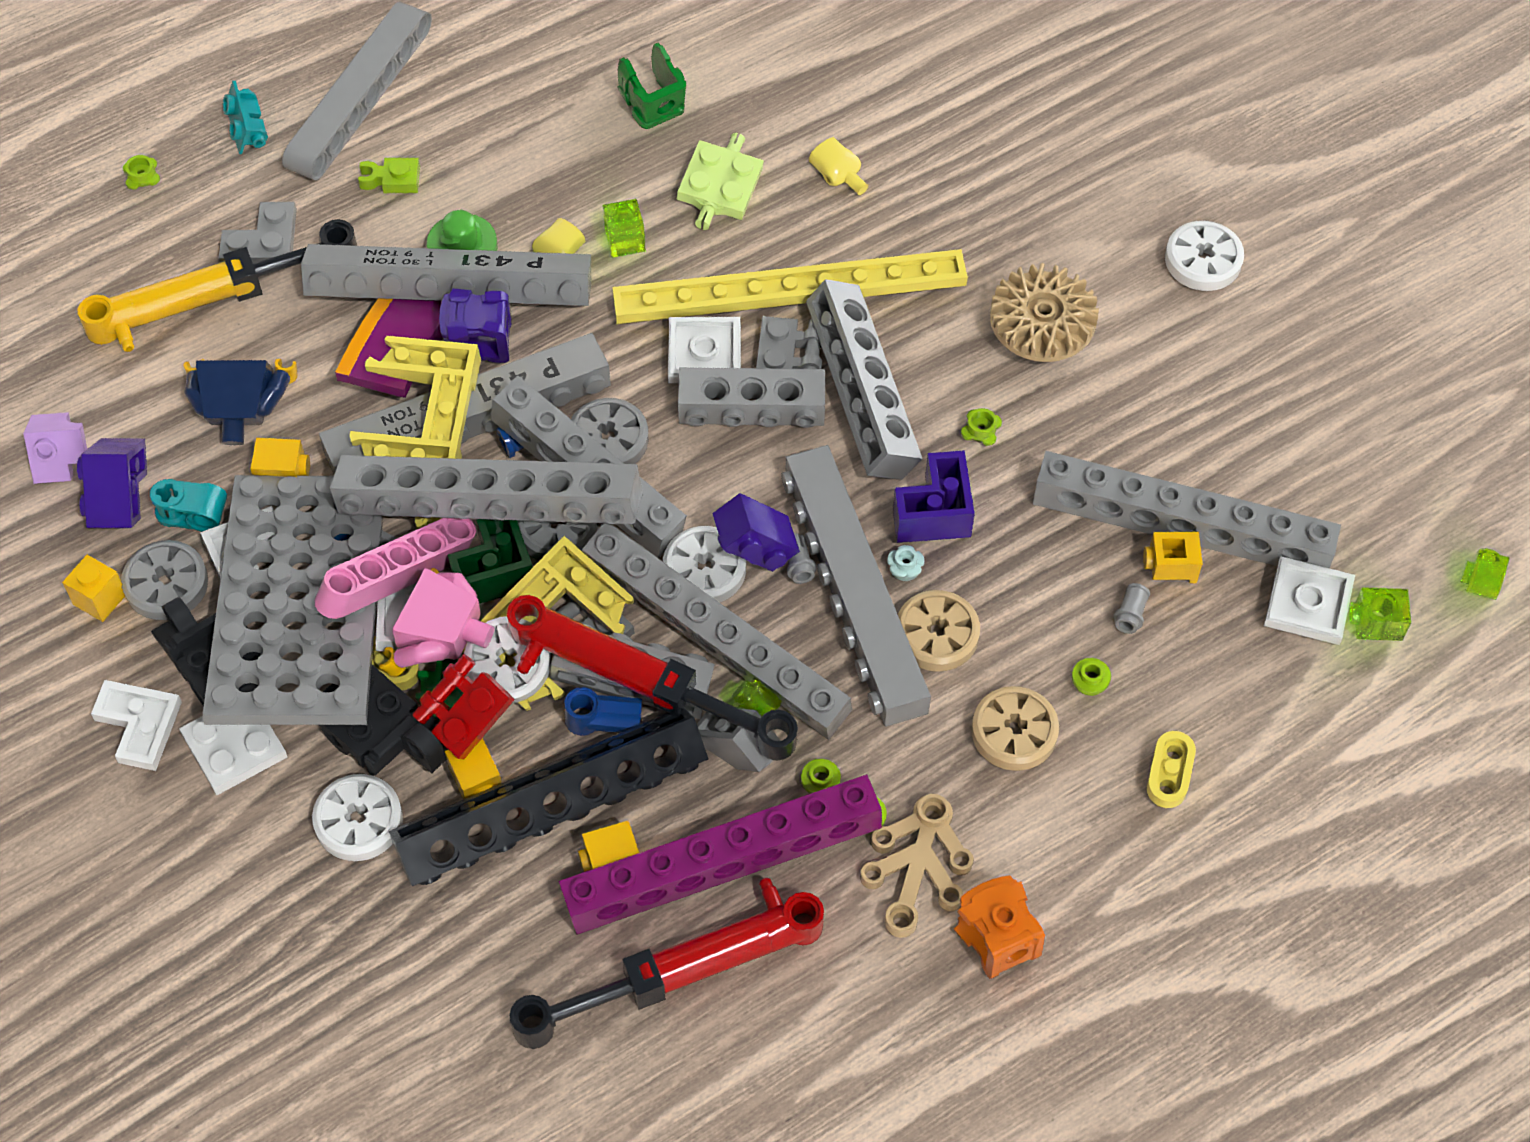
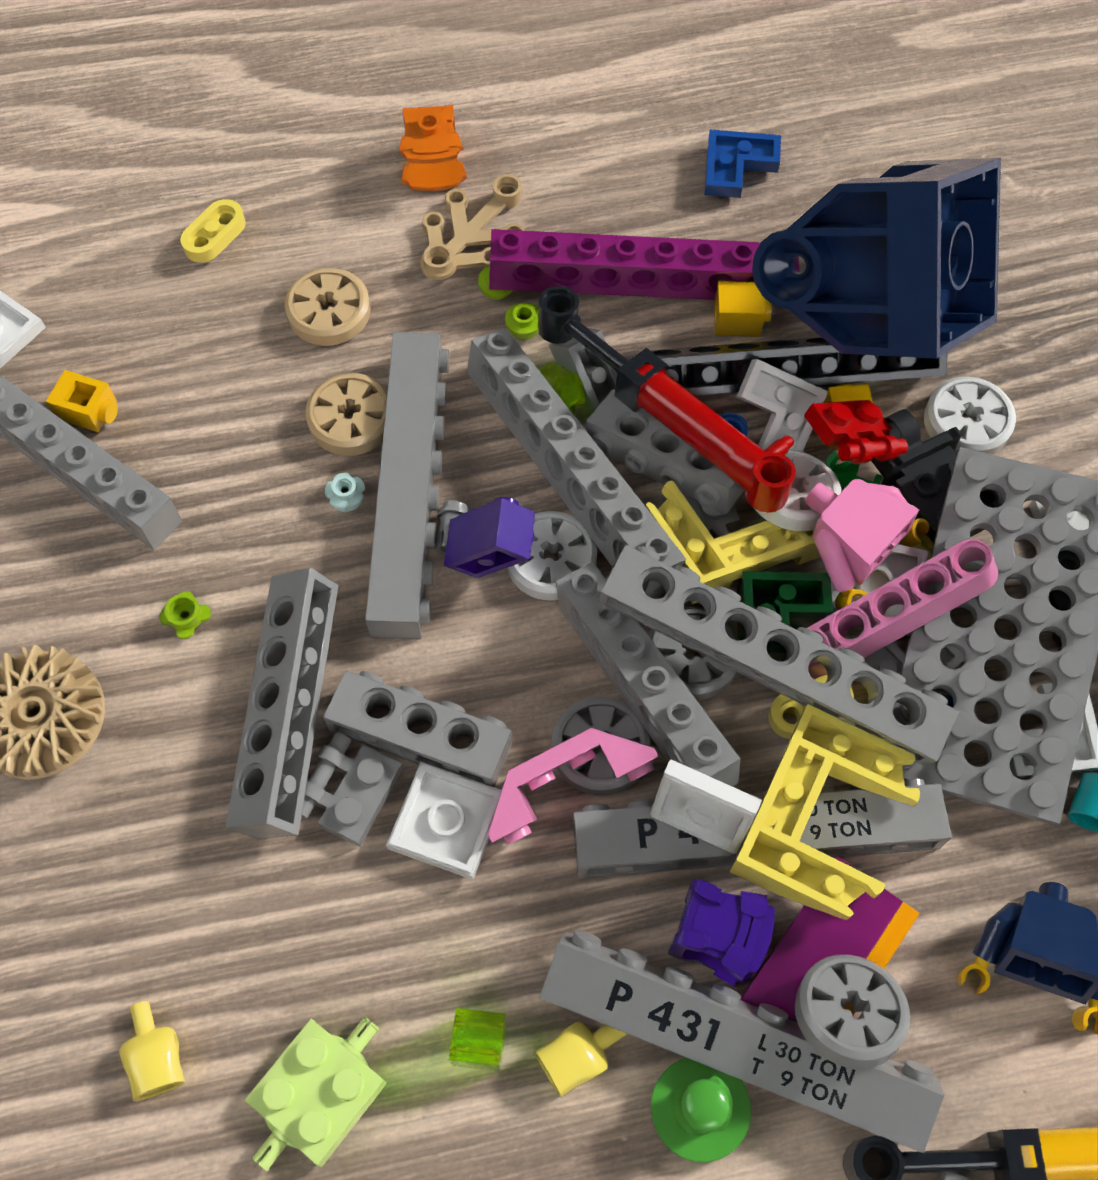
camera: 160 degrees left, 5 degrees up
yellow brick [250,438,310,478] -> none
red piece [509,877,824,1049] -> none
light yellow plate [612,249,968,324] -> none
dark purple brick [893,450,975,543] -> none
lime plate [1072,658,1111,696] -> none
light grey pin [1113,583,1150,634] -> none
none -> bright pink slope [488,728,659,845]
none -> white plate [650,759,762,854]
none -> blue plate [704,129,781,198]
none -> white plate [736,359,828,452]
none -> dark blue brick [752,158,1001,359]
none -> light grey wheel [795,955,910,1069]

